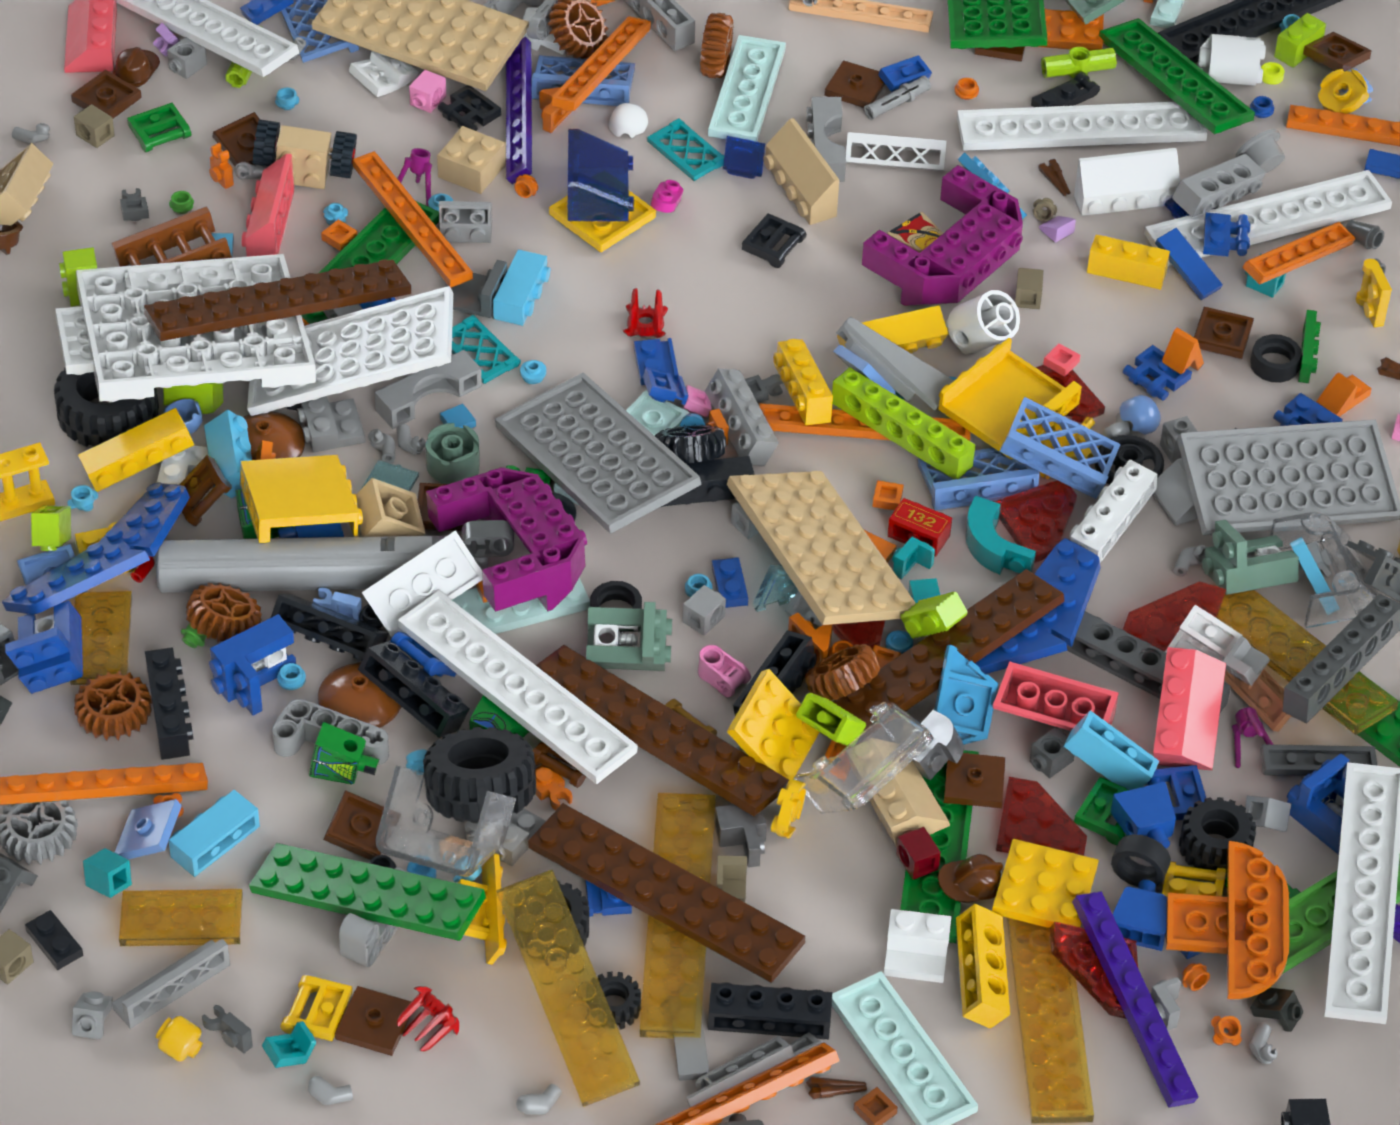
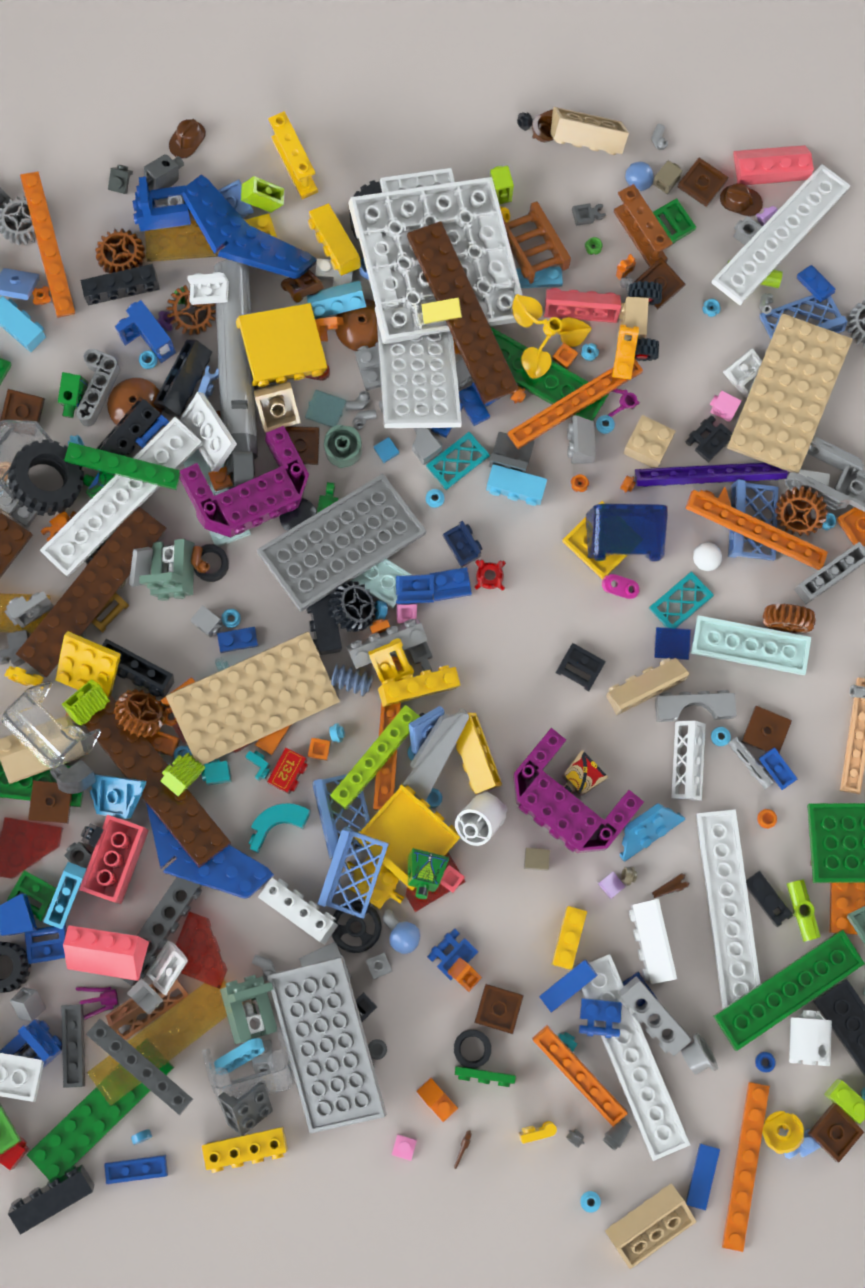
camera: 90 degrees right, 30 degrees up
medium azure plate [67,485,98,512] -> none
bright pink piece [698,645,751,697] -> none
clear red plate [993,480,1077,563] -> none
neon yellow tile [1261,62,1285,85] -> none
blue plate [1273,393,1343,426] -> none
none -> light grey plate [4,591,54,628]
none -> green plate [64,442,180,490]
none -> black plate [81,823,104,847]
none -> light grey tile [129,547,153,587]
none -> white bracket [188,272,229,305]
none -> dark orange arm [191,546,210,573]
none -> medium azure plate [329,723,345,743]
none -> sand blue piece [331,663,374,696]
none -> yellow plate [368,638,414,685]
none -> green torso [408,848,449,899]
none -> light yellow tile [421,298,462,324]
none -> dark blue bracket [442,520,483,567]
none -> yellow plant [512,294,592,379]
none -> orange plate [571,474,589,492]
none -> light orange plate [612,324,639,380]
none -> dark orange fence [614,184,673,267]
none -> medium blue hair [625,162,654,191]
none -> medium azure plate [711,727,731,746]

